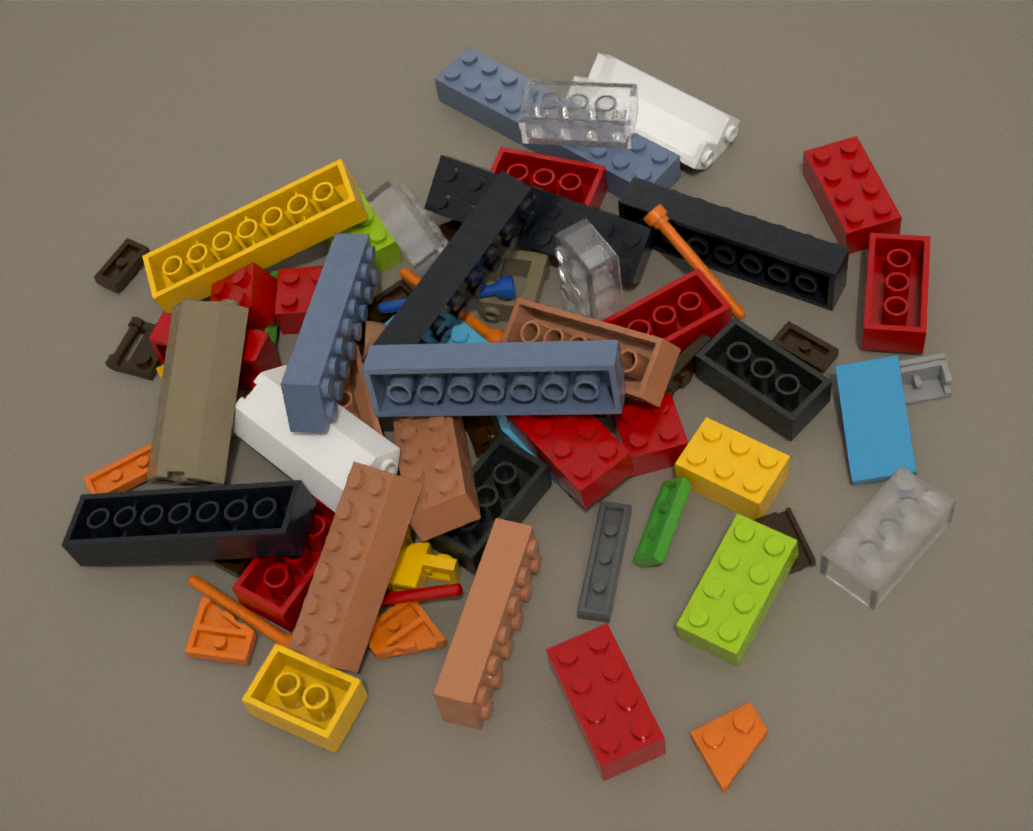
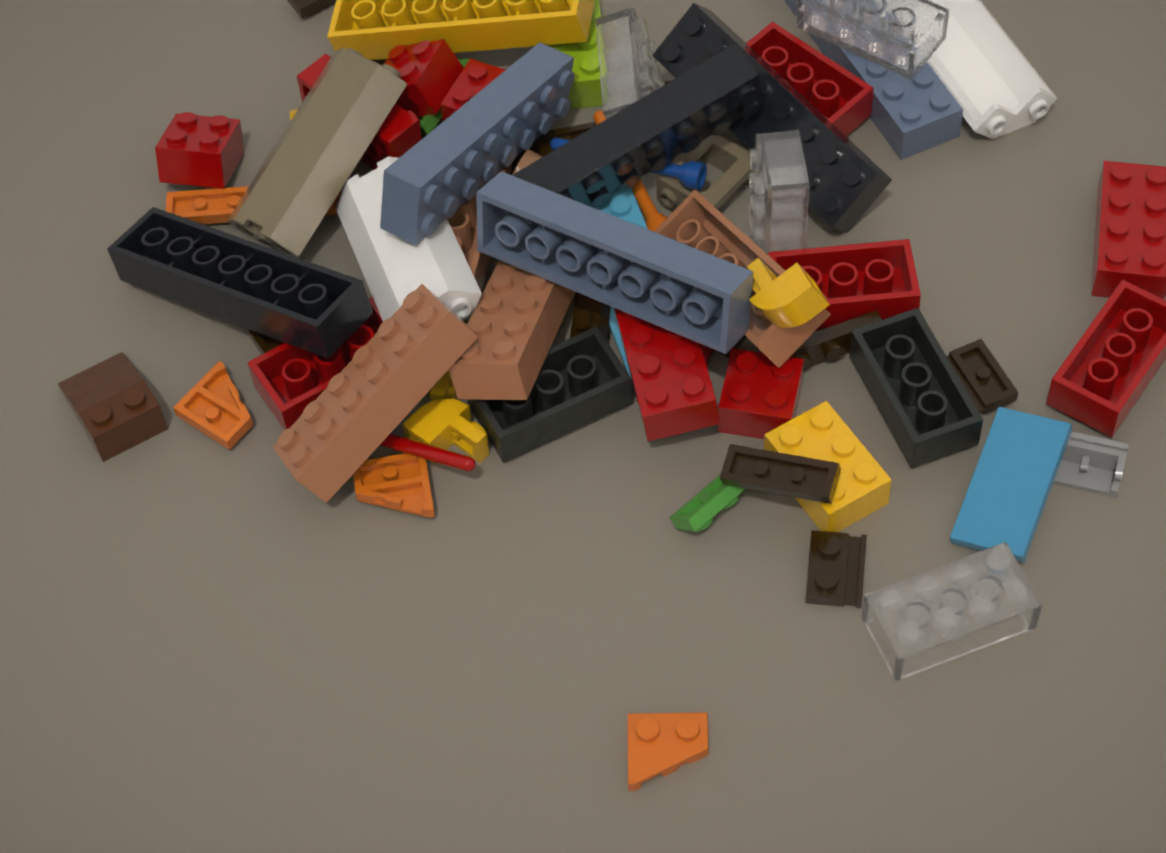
camera: 20 degrees right, 0 degrees up
dark brown plate [105,317,161,381] -> none
orange piece [188,575,305,656] -> none
yellow brick [242,643,368,754] -> none
nougat brick [433,518,542,730] -> none
red brick [546,623,666,781] -> none
dark grey tile [577,501,632,623] -> none
black brick [618,177,849,311] -> none
orange piece [643,203,745,319] -> none
lime brick [676,513,798,667] -> none
none -> reddish brown slope [58,352,168,462]
none -> red brick [155,112,244,189]
none -> dark brown plate [720,444,841,504]
none -> yellow brick [747,257,830,328]

